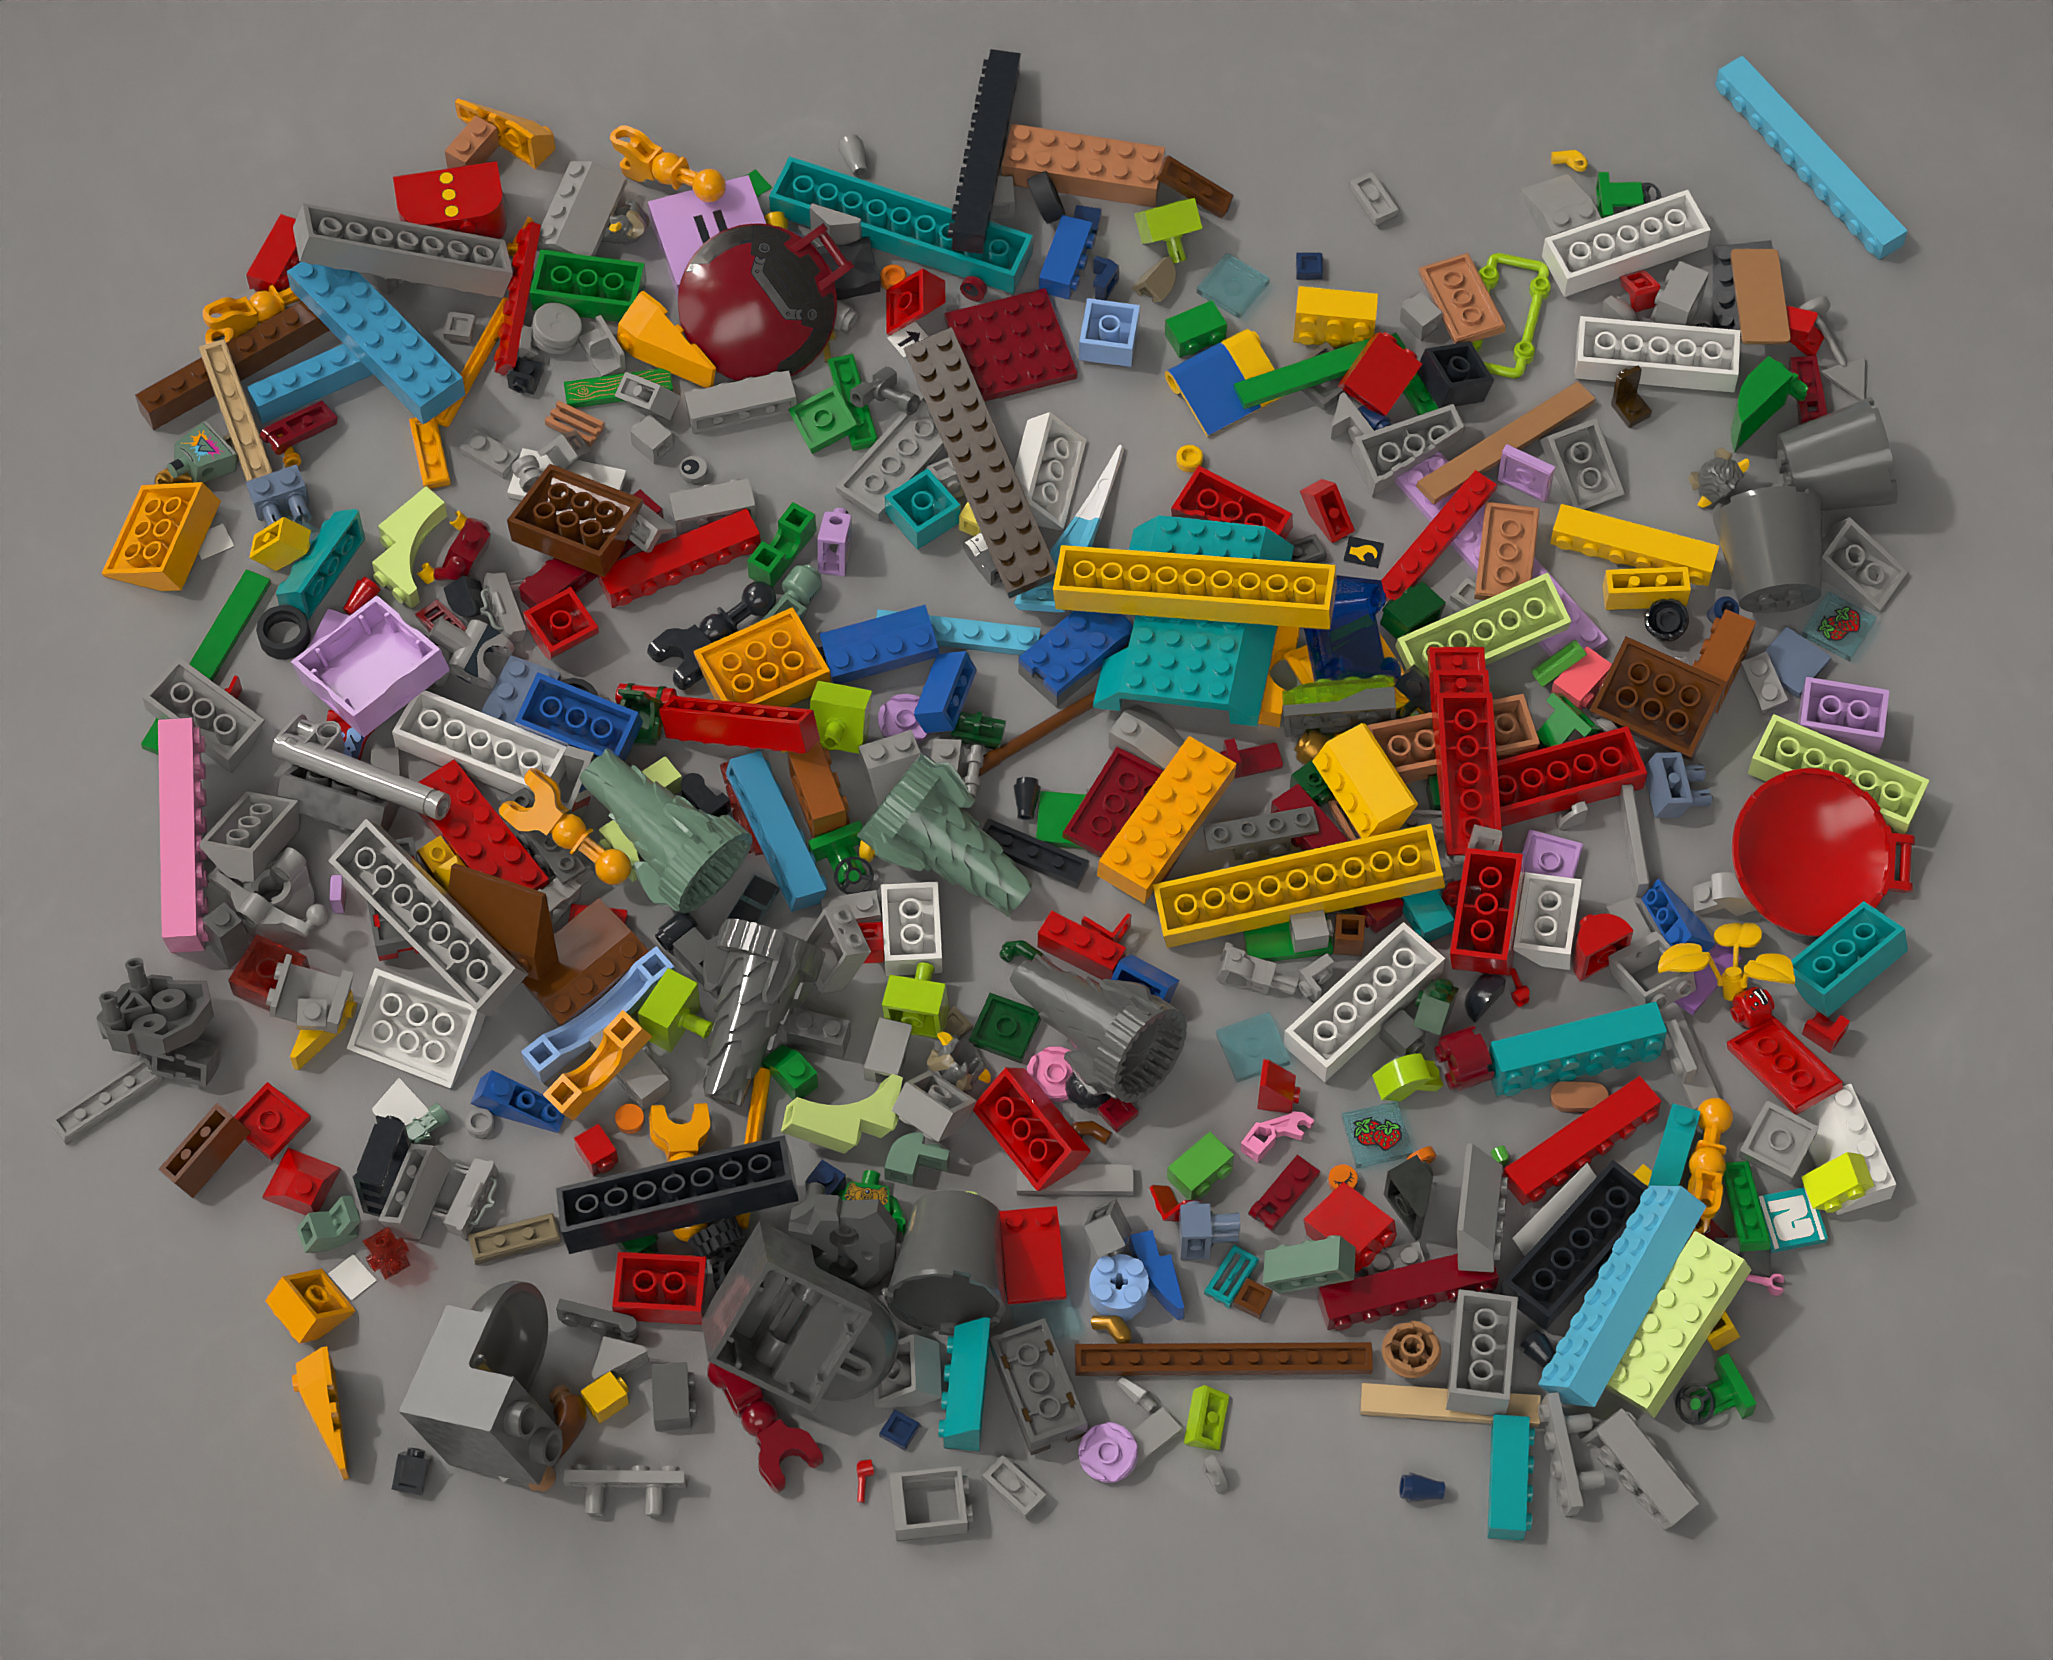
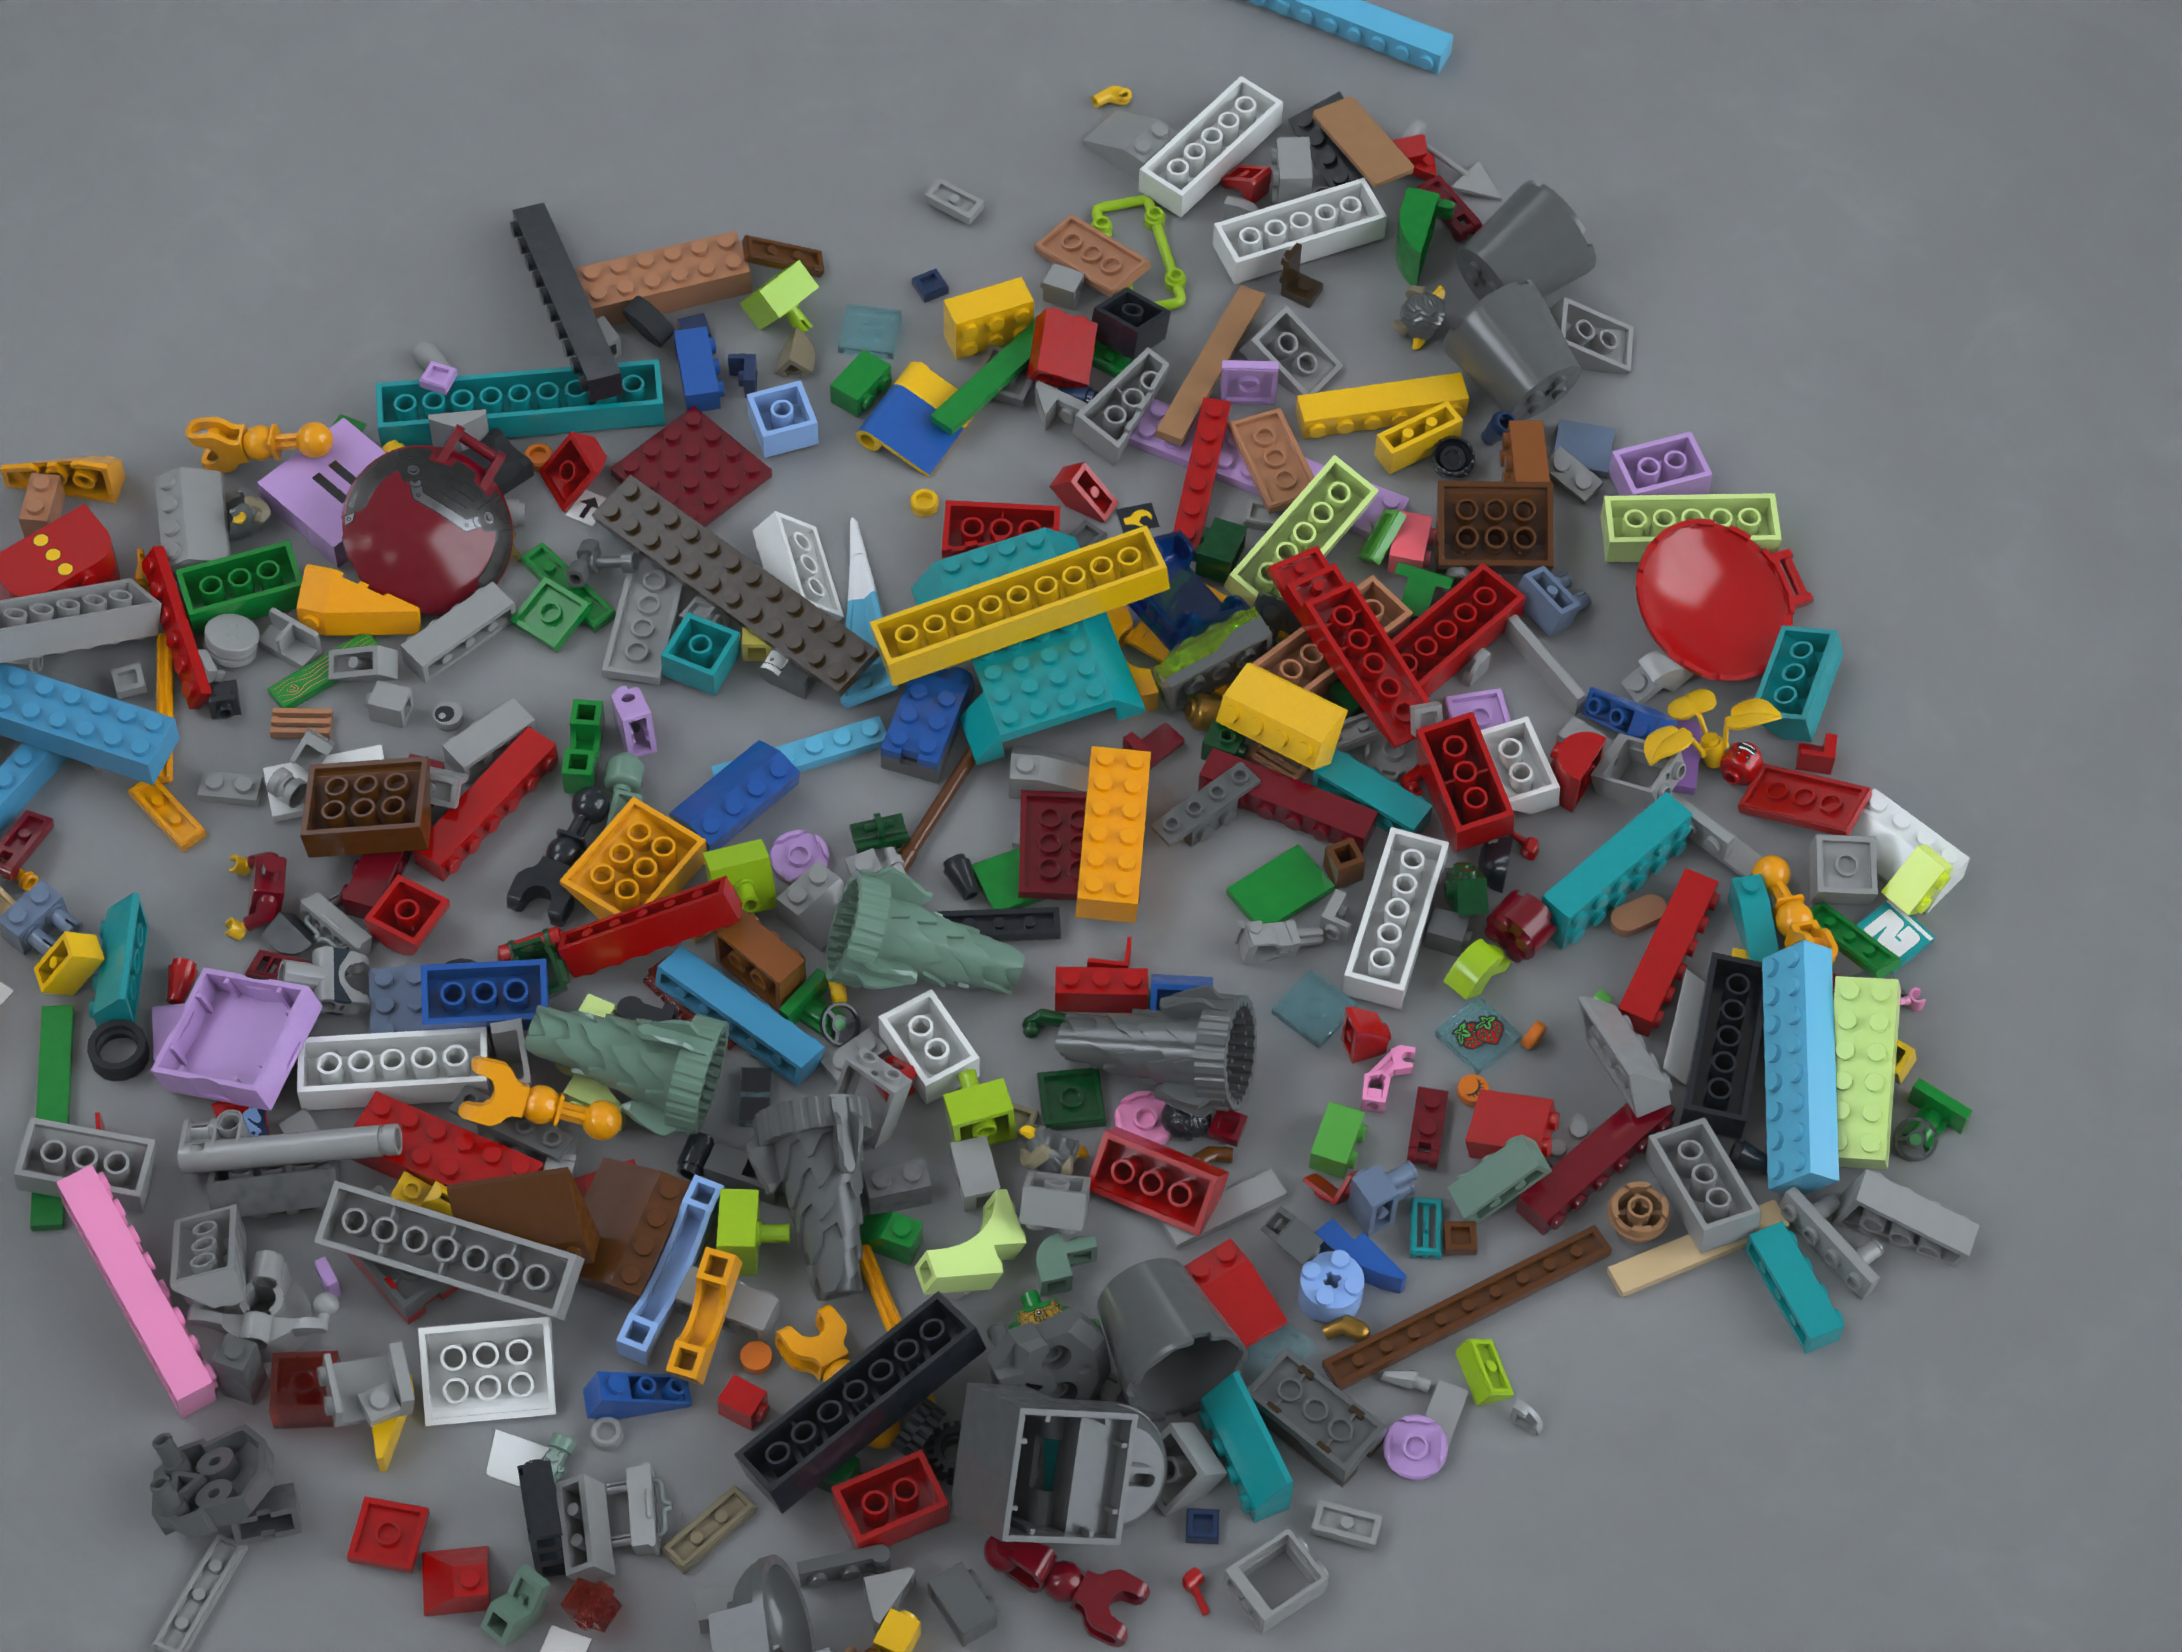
camera: 30 degrees left, 5 degrees down
reddish brown brick [159,1103,251,1198] -> none
yellowish green arch [372,486,447,609] -> none
dark blue brick [805,1159,847,1195] -> none
blue brick [913,651,977,733] -> none
dark red tile [960,276,988,302] -> none
yellow brick [1153,824,1445,948] -> none
light grey brick [1289,910,1333,953] -> none
pearl dark grey slope [1384,1155,1434,1240] -> none
dark blue cone [1399,1472,1445,1502] -> none
green piece [1595,172,1661,219] -> none
clear light blue tile [1801,592,1877,662] -> none
none -> lavender tile [419,361,458,395]

